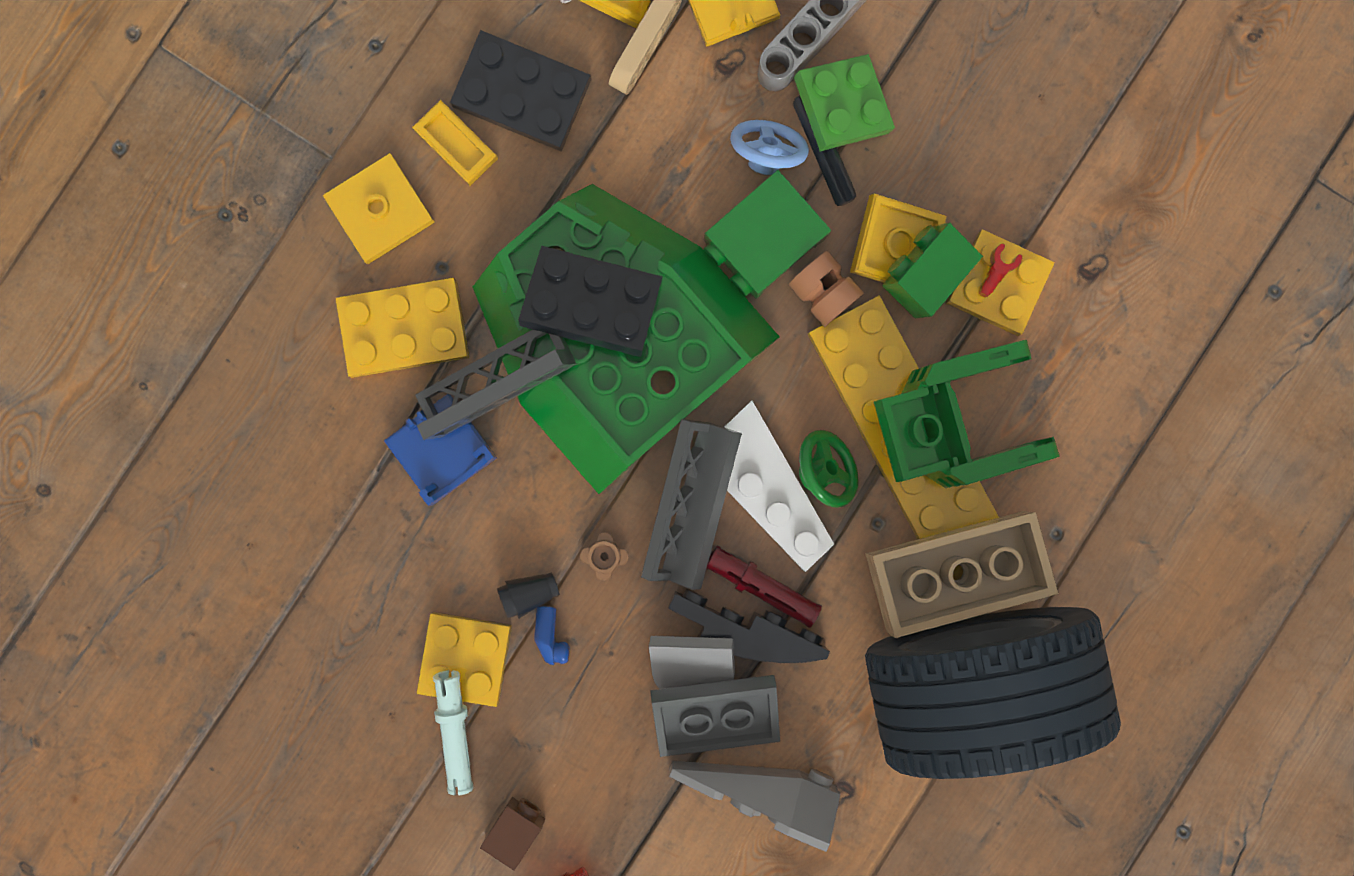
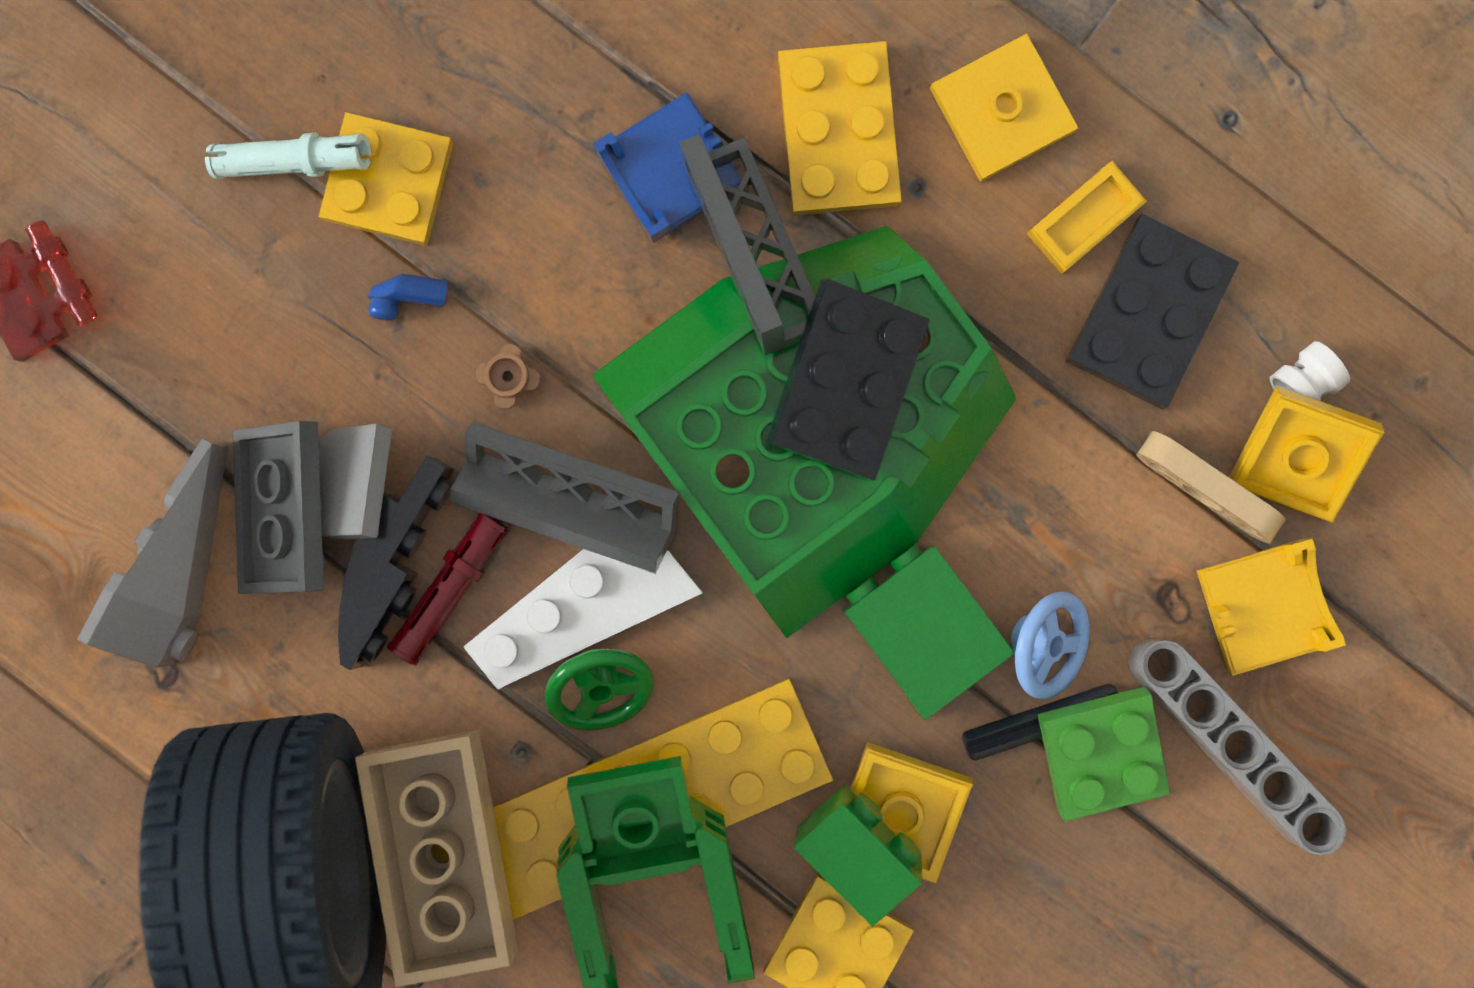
camera: 100 degrees right, 0 degrees up
reddish brown brick [480,797,545,871] -> none
black cone [497,572,560,619] -> none
nougat wheel [788,250,864,328] -> none
red piece [979,244,1022,298] -> none

